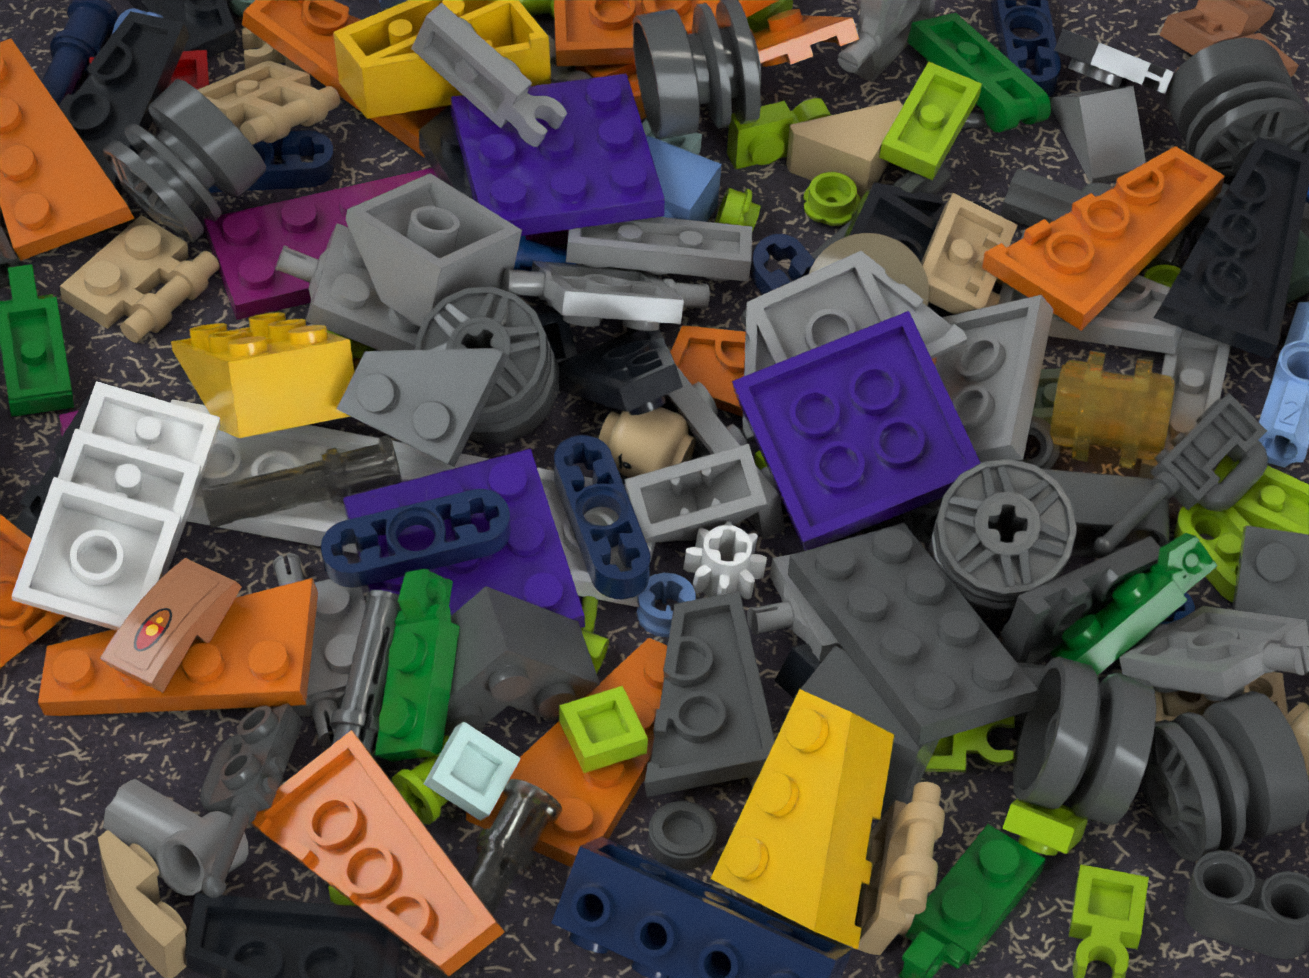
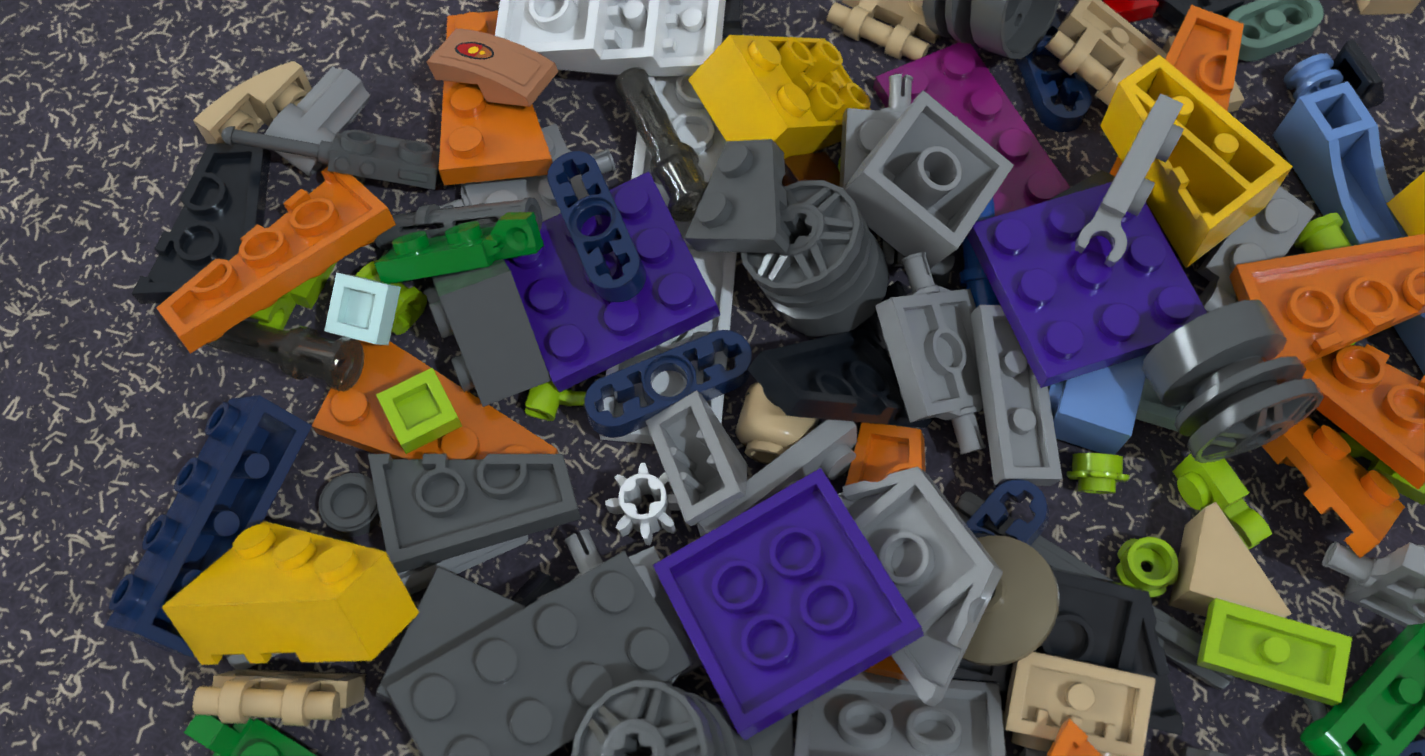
camera: 85 degrees right, 15 degrees up
medium blue bush [637,572,696,637] -> none

